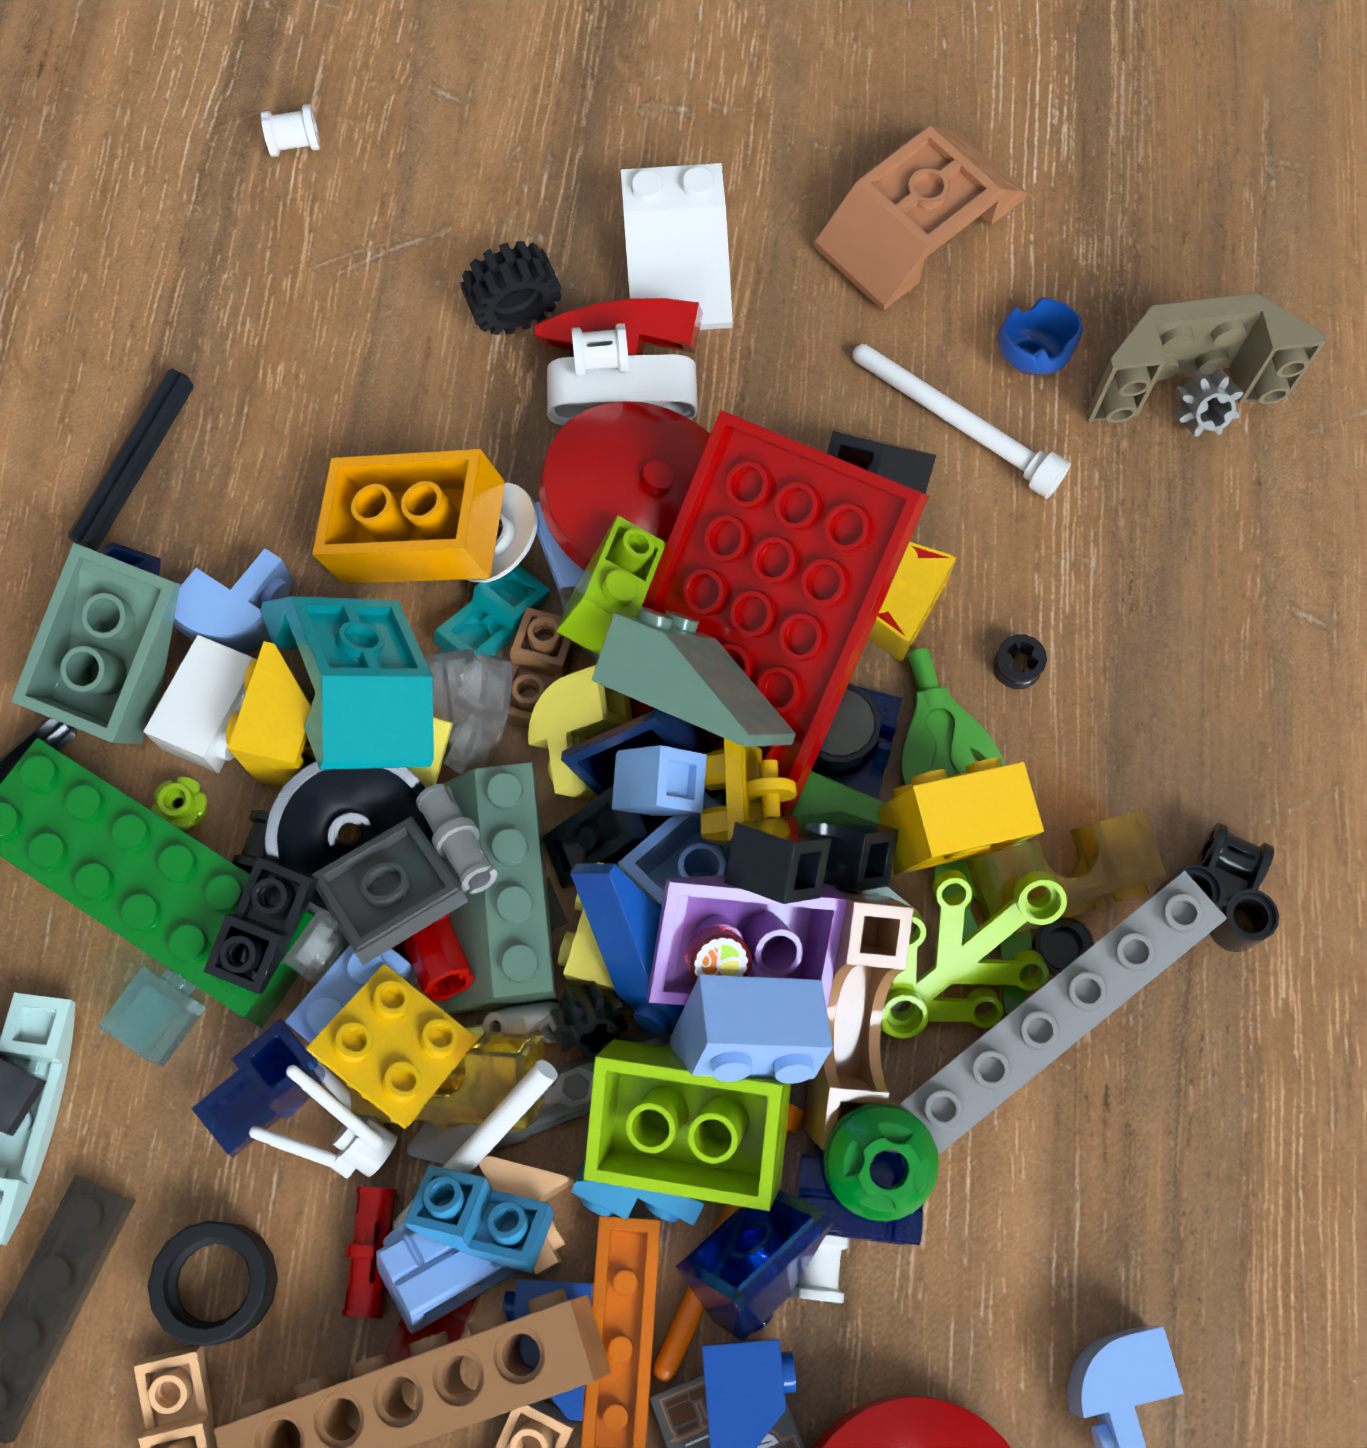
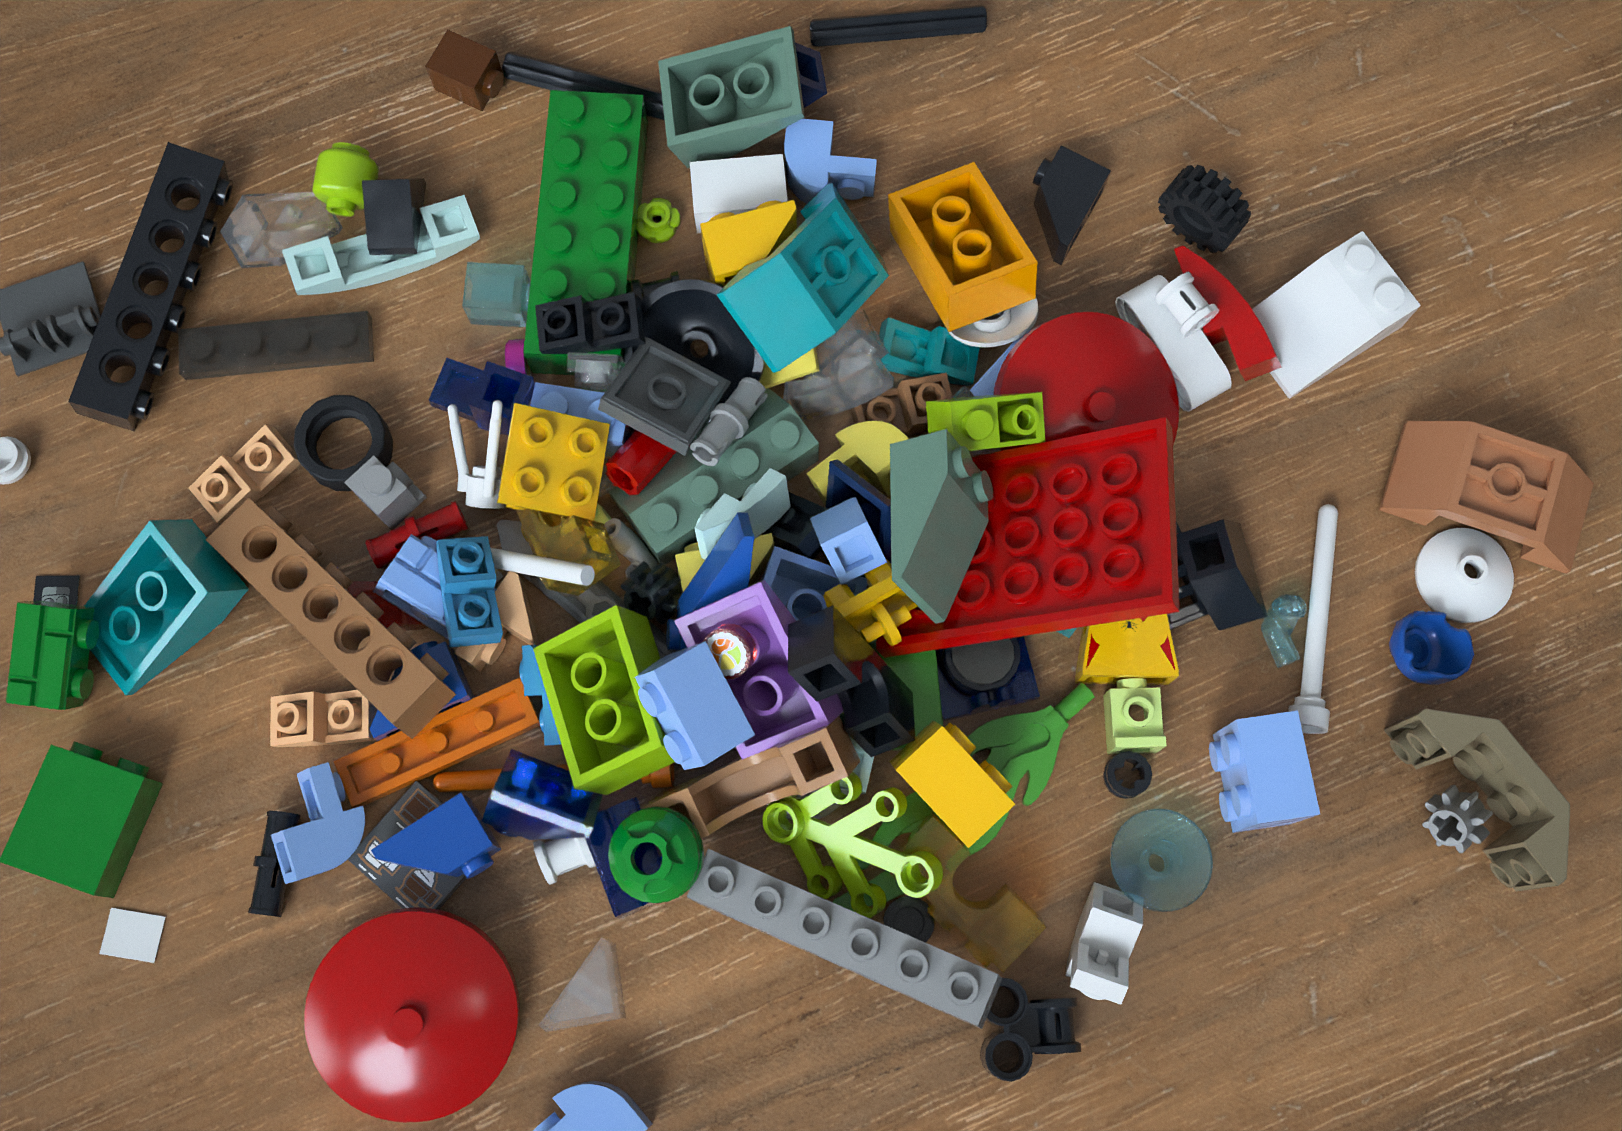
camera: 60 degrees right, 5 degrees up
none -> light grey brick [344,455,427,530]
none -> dark pink tile [505,339,531,387]
none -> clear slope [538,937,626,1032]
none -> light aqua slope [694,468,791,560]
none -> black slope [1032,145,1111,266]
none -> white brick [1065,882,1143,1004]
none -> yellowish green brick [1103,678,1167,754]
none -> clear light blue dish [1110,809,1213,912]
none -> light blue brick [1209,710,1320,833]
none -> clear light blue arm [1261,594,1307,668]
none -> white dish [1415,528,1514,623]

